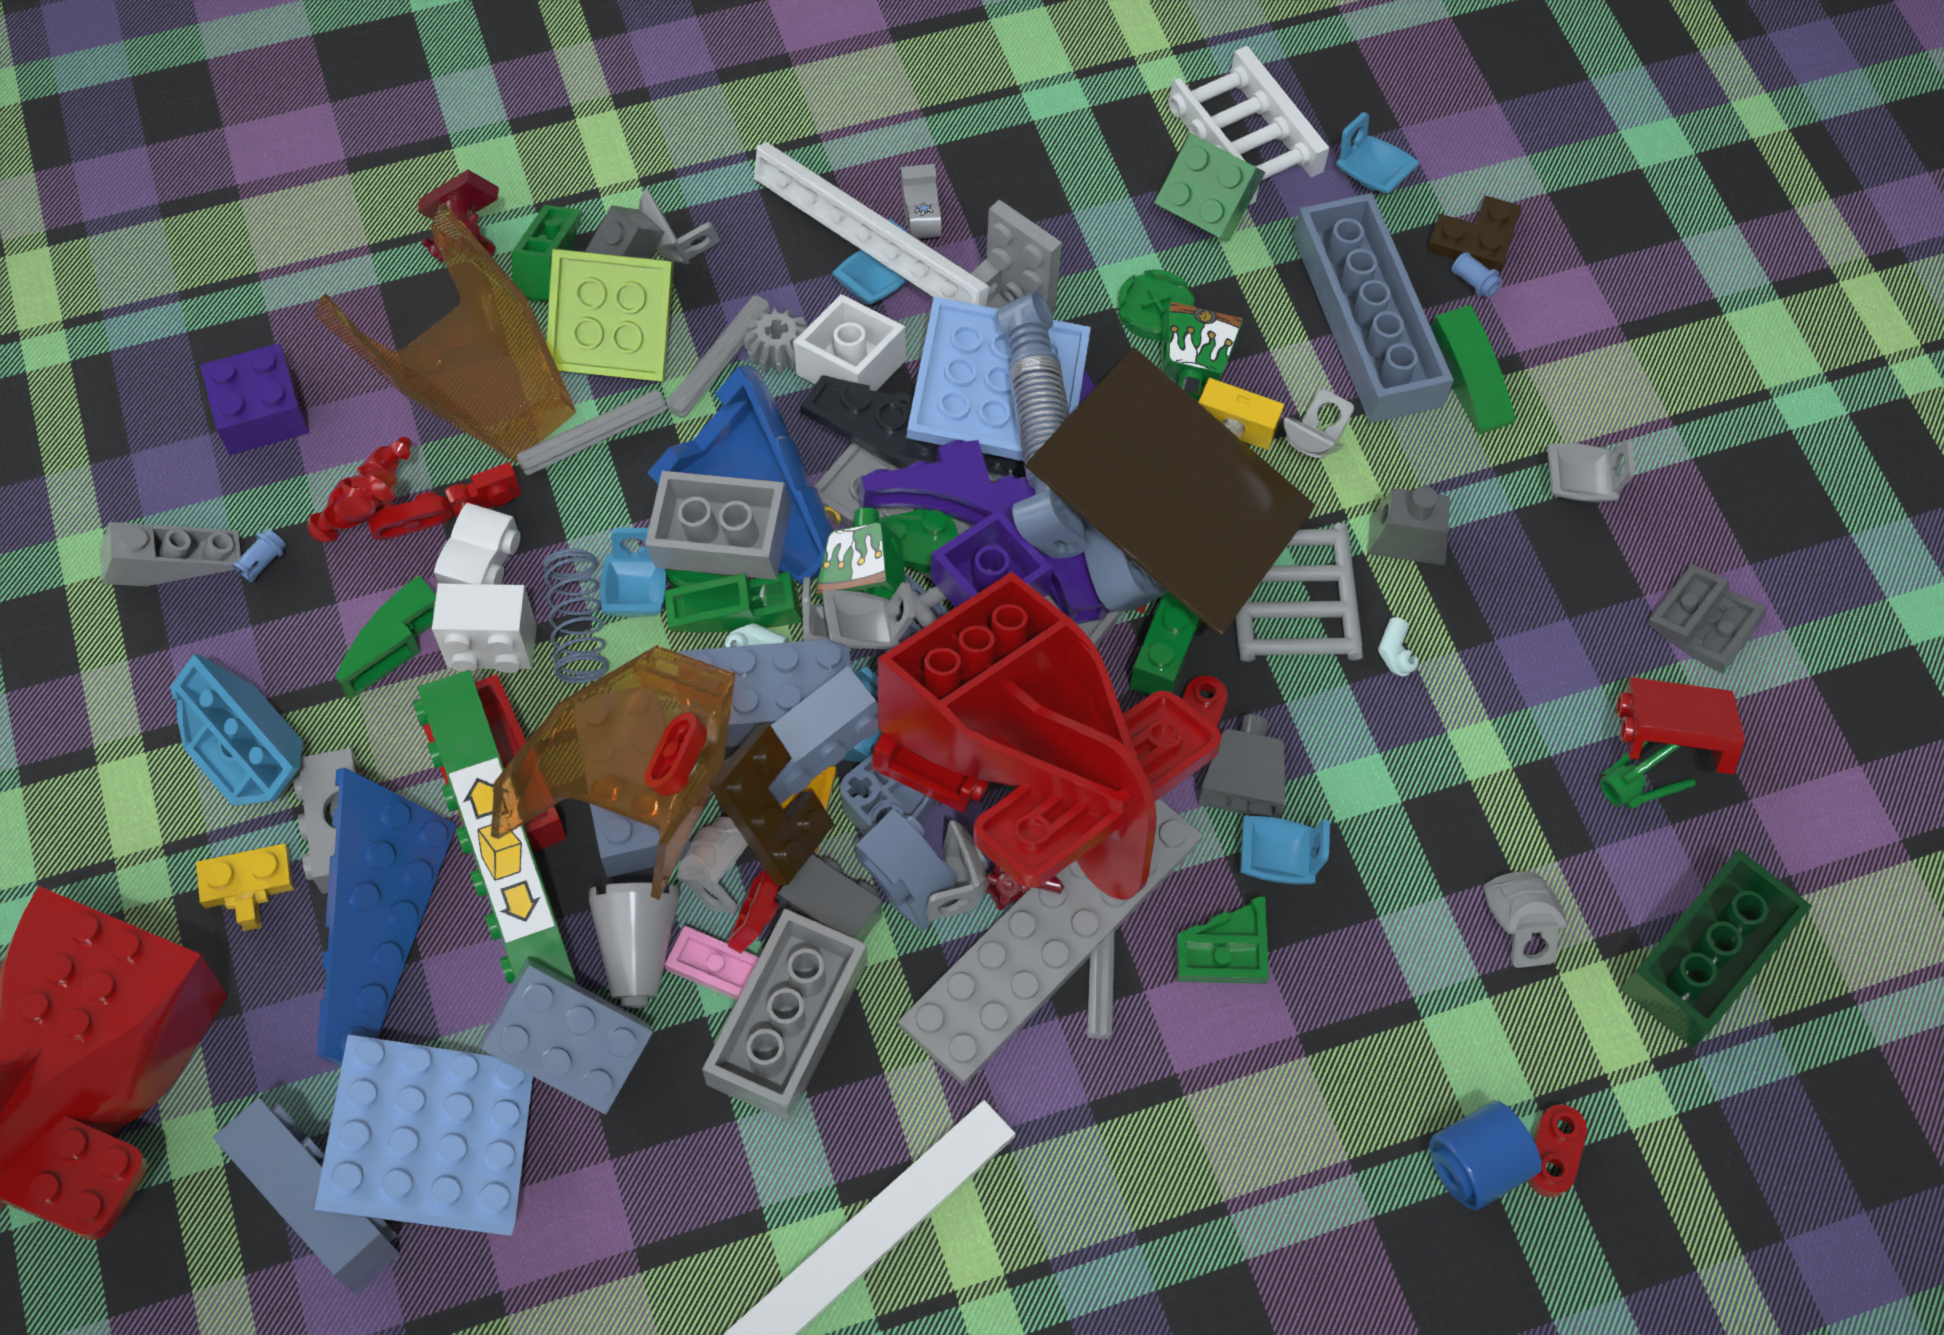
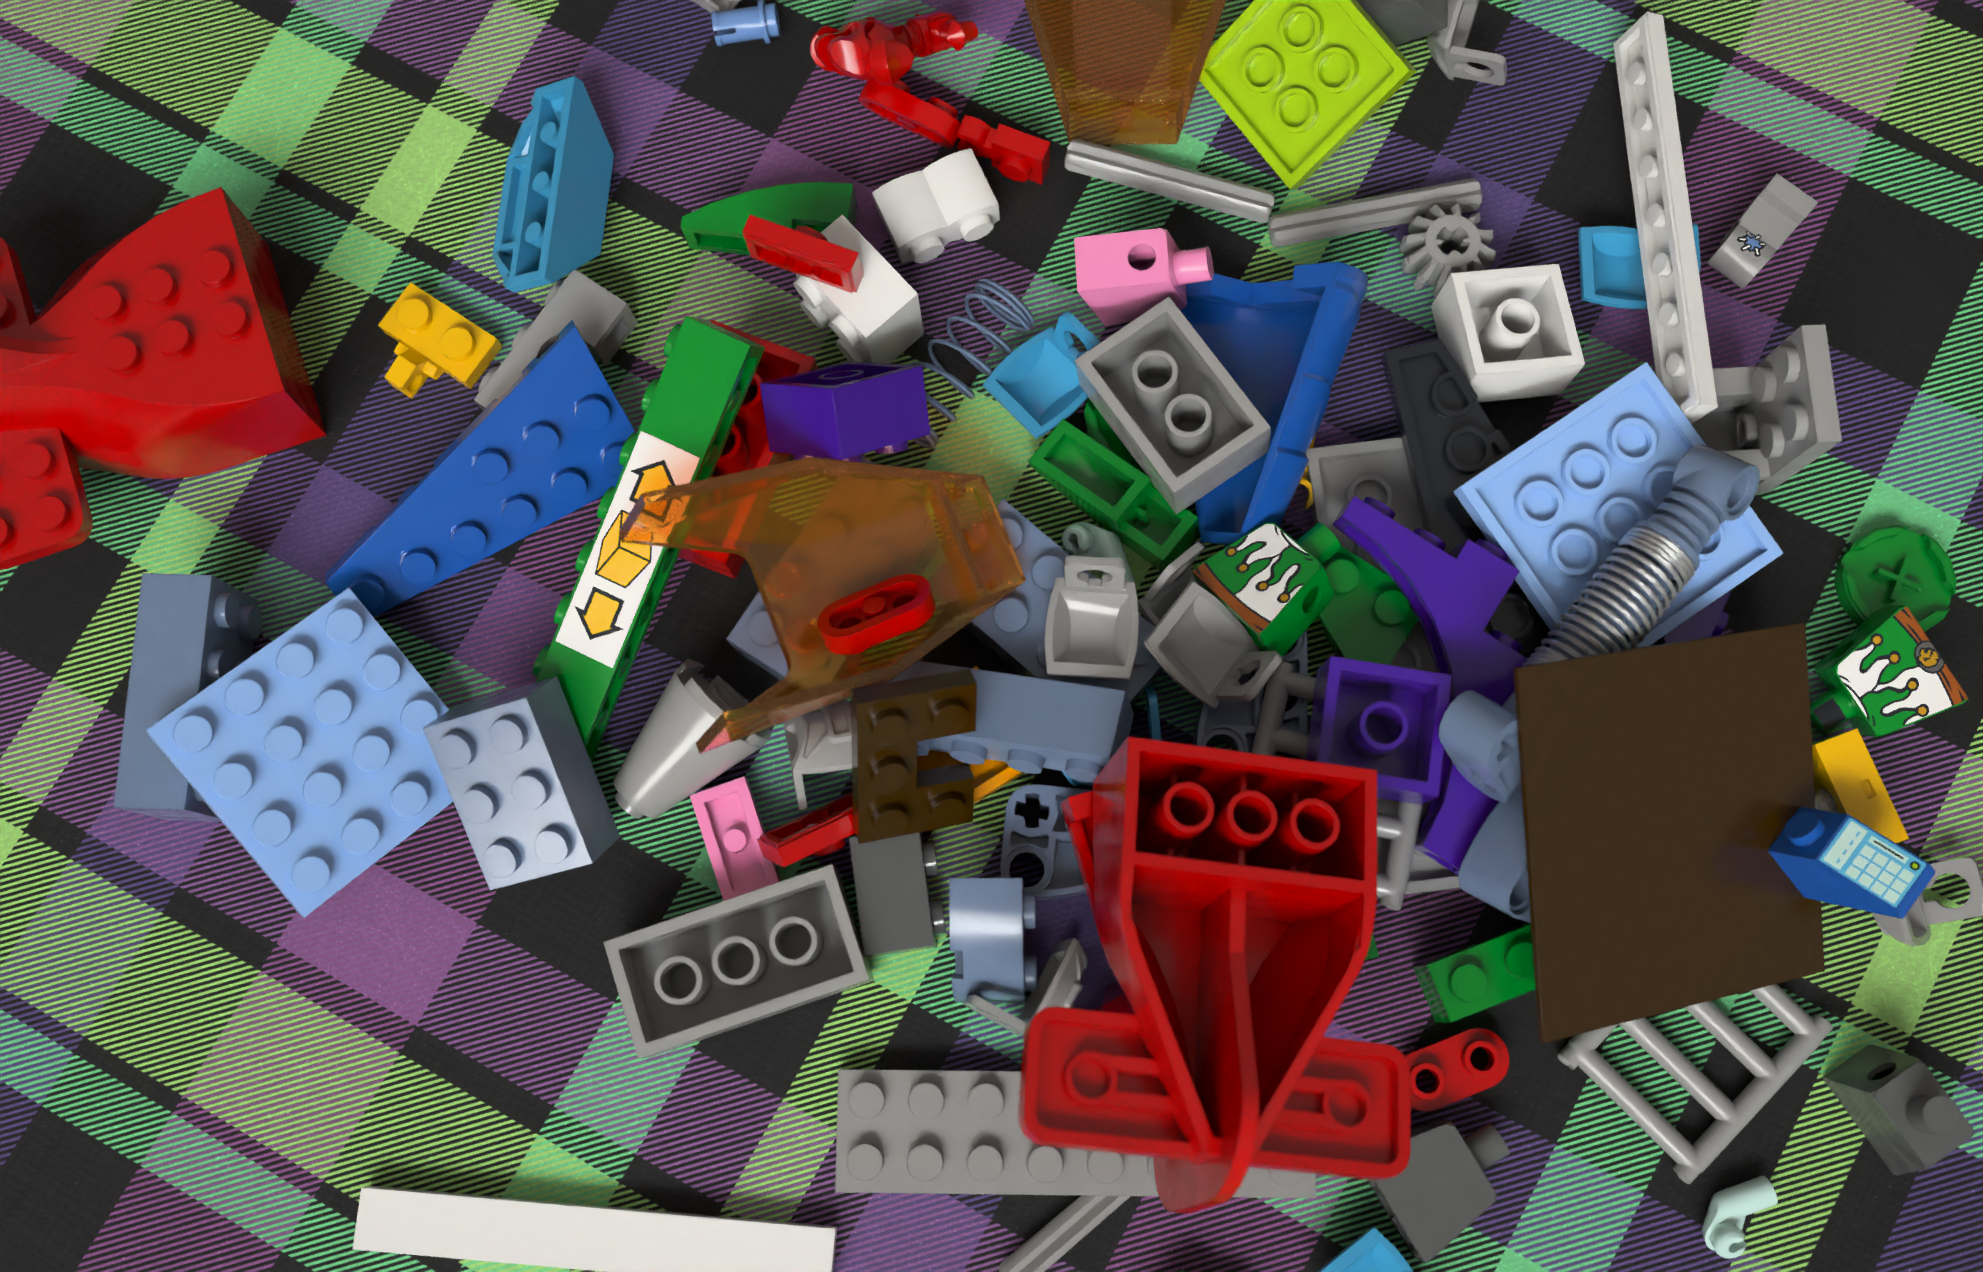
camera: 55 degrees right, 15 degrees up
none -> red plate [742,214,864,293]
none -> dark purple brick [760,361,931,467]
none -> light grey piece [1045,556,1139,681]
none -> bright pink torso [1074,228,1214,326]
none -> slope [1768,807,1936,919]

